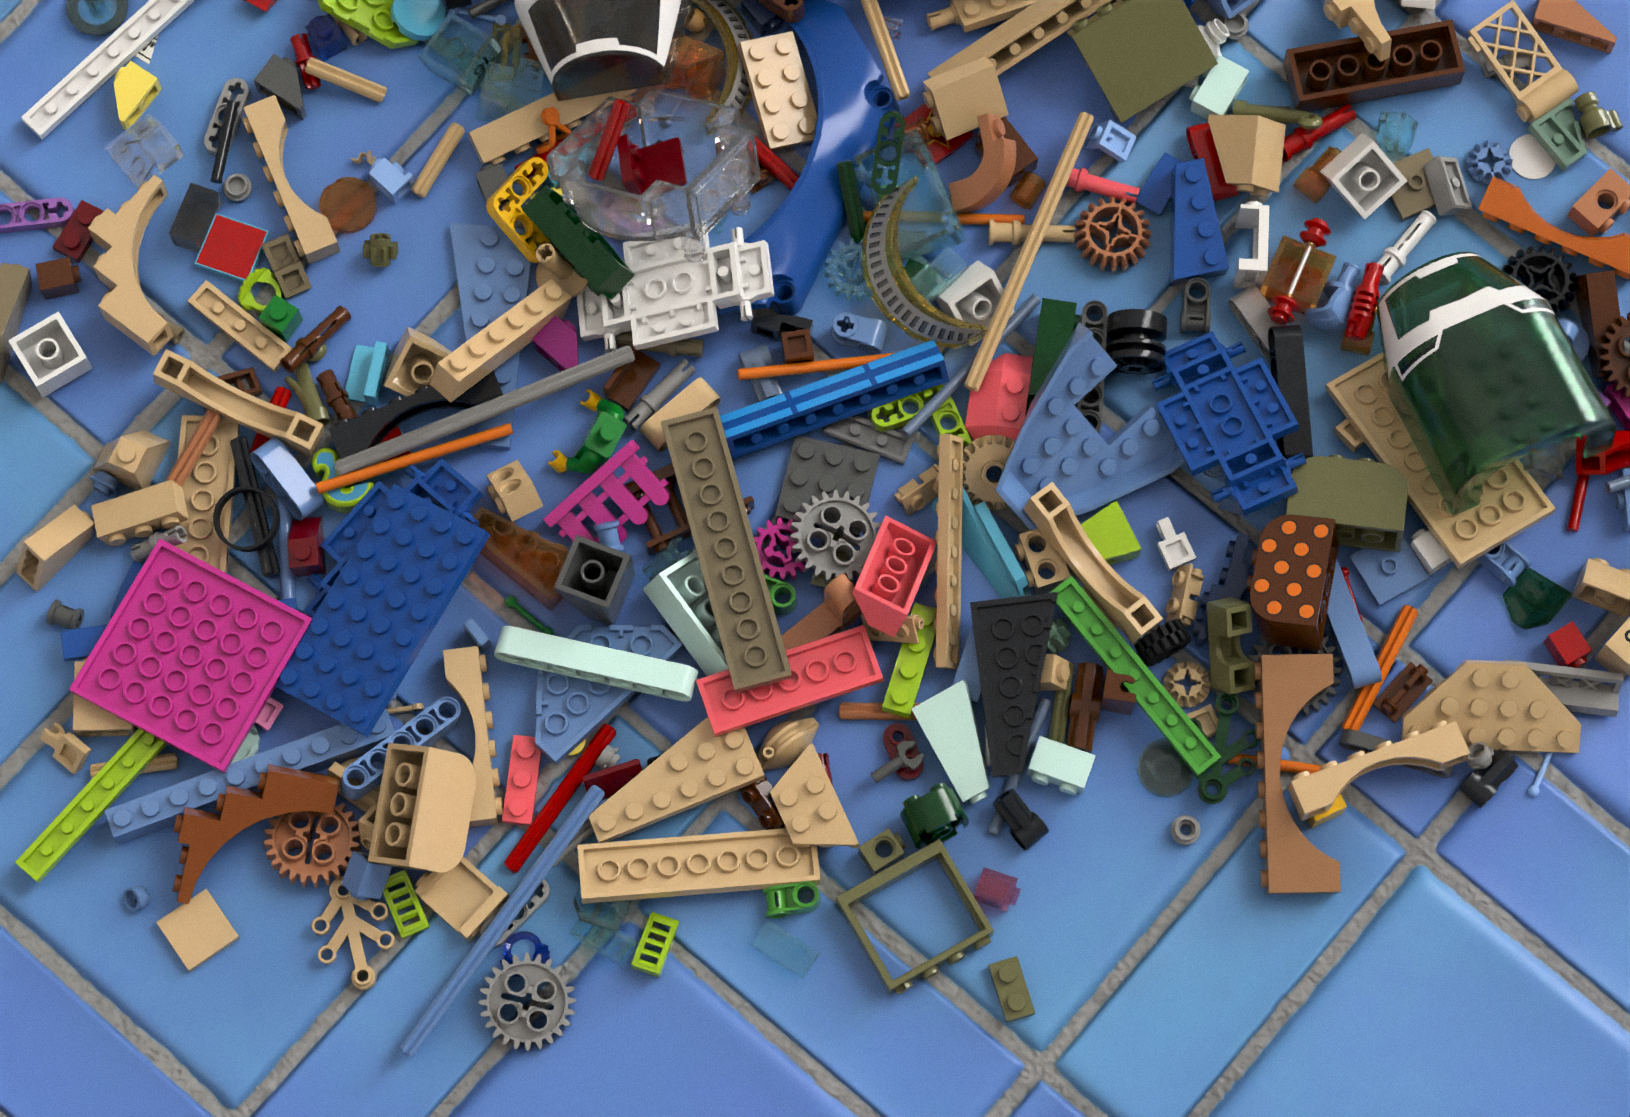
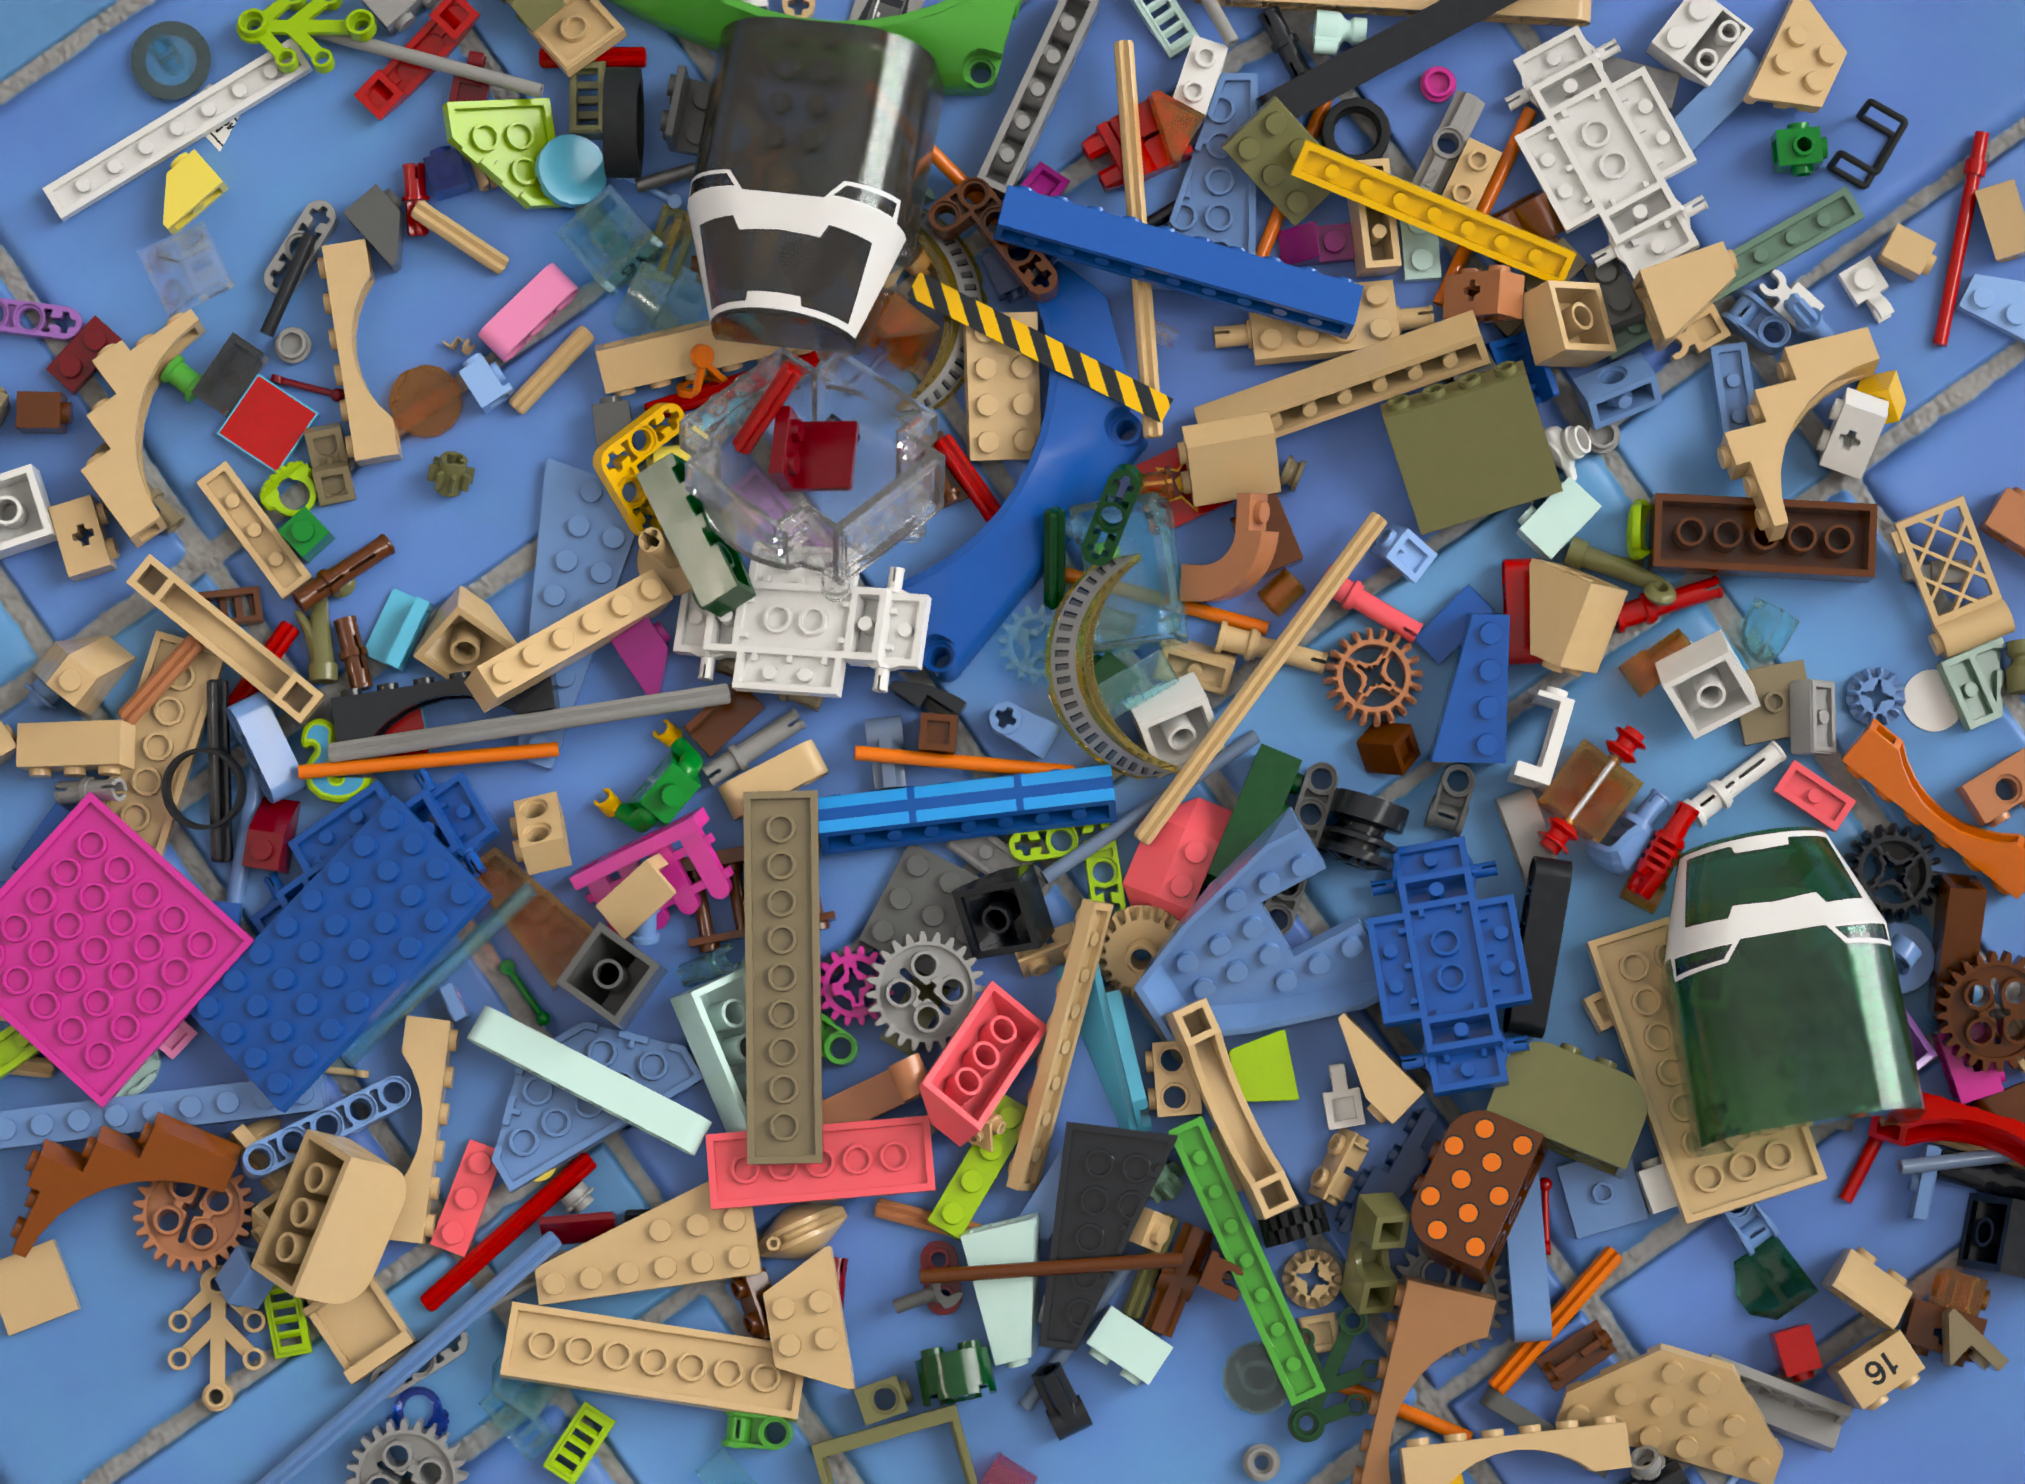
camera: 15 degrees right, 10 degrees up
none -> tan brick [48,494,120,582]
none -> bright green bush [160,355,209,403]
none -> dark red hinge [270,374,345,402]
none -> clear light blue piece [341,882,537,1067]
none -> bright pink beam [478,263,580,362]
none -> tan panel [595,853,676,939]
none -> sticker [907,272,1173,423]
none -> reddish brown piece [920,1252,1184,1284]
none -> black slope [952,863,1055,959]
none -> tan slope [1155,635,1237,696]
none -> dark tan bush [1280,455,1307,492]
none -> tan slope [1338,1013,1426,1124]
none -> reddish brown panel [1356,722,1421,776]
none -> lime piece [1626,498,1651,560]
none -> coral plate [1772,760,1856,833]

